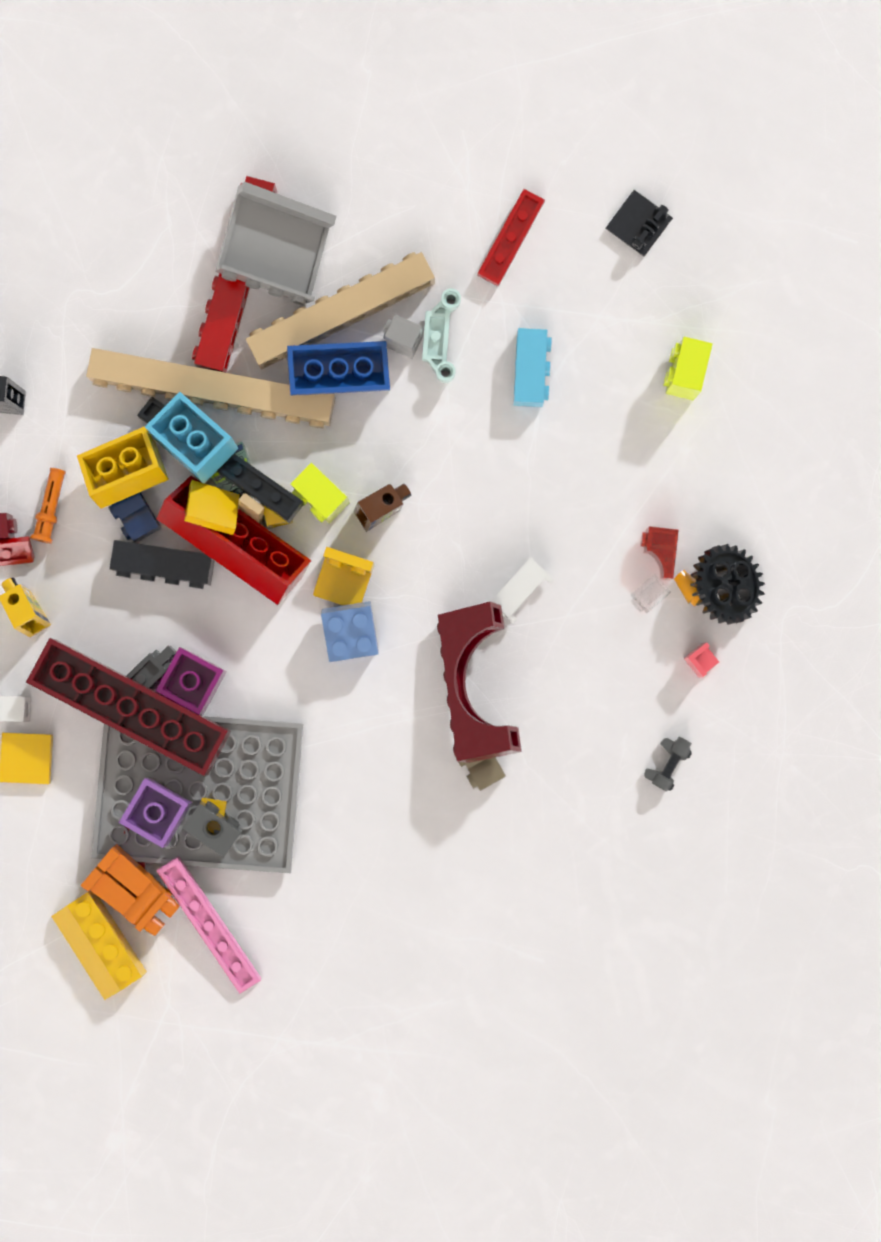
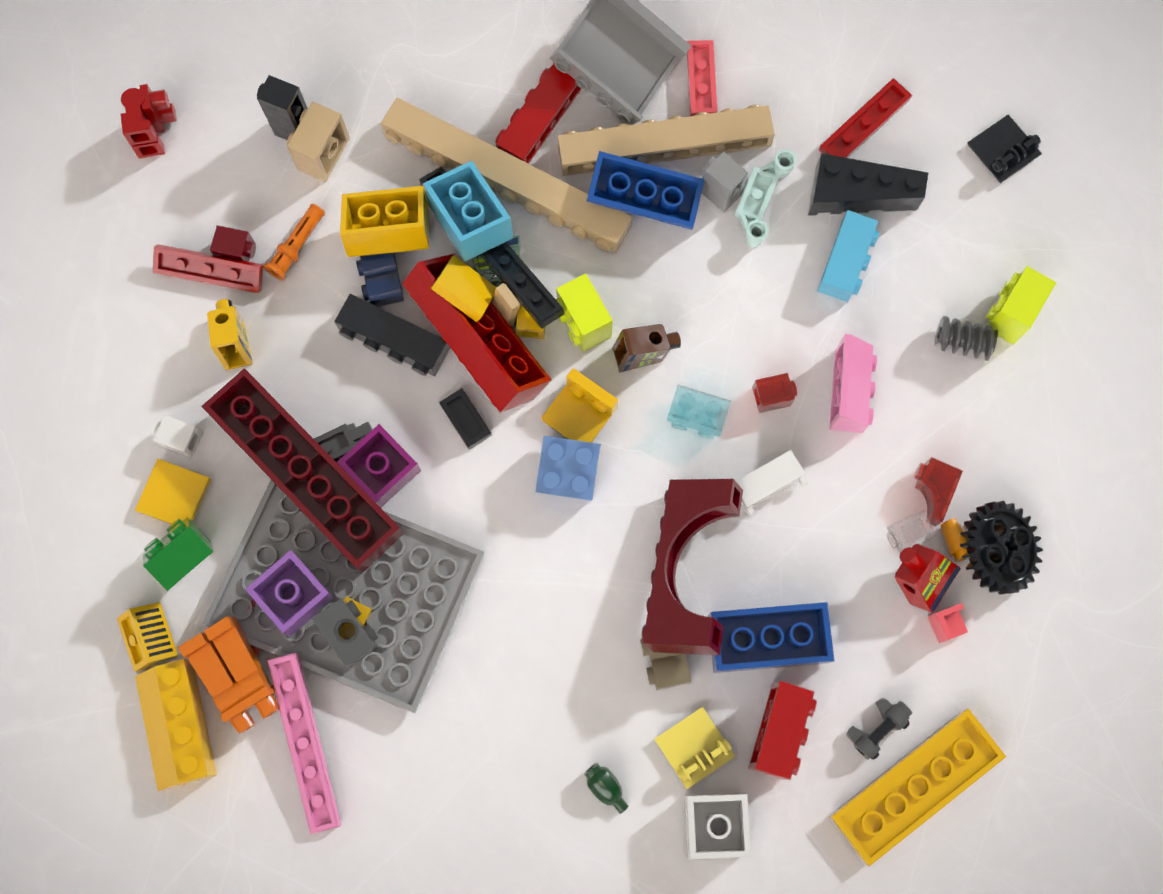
camera: 20 degrees right, 10 degrees down
none -> yellow panel [117,602,178,672]
none -> green brick [143,517,213,591]
none -> tan brick [287,101,350,182]
none -> black tile [439,388,492,450]
none -> dark green plant [584,763,629,814]
none -> light yellow hinge [654,707,735,789]
none -> clear light blue bracket [667,385,731,439]
none -> white brick [685,793,751,859]
none -> coral plate [687,40,717,116]
none -> blue brick [708,602,835,673]
none -> red brick [748,681,817,780]
none -> clear red brick [752,373,797,413]
none -> black wedge [808,153,929,216]
none -> bright pink slope [829,334,877,433]
none -> yellow plate [830,709,1007,867]
none -> red torso [895,544,961,614]
none -> dark grey piece [935,316,998,361]

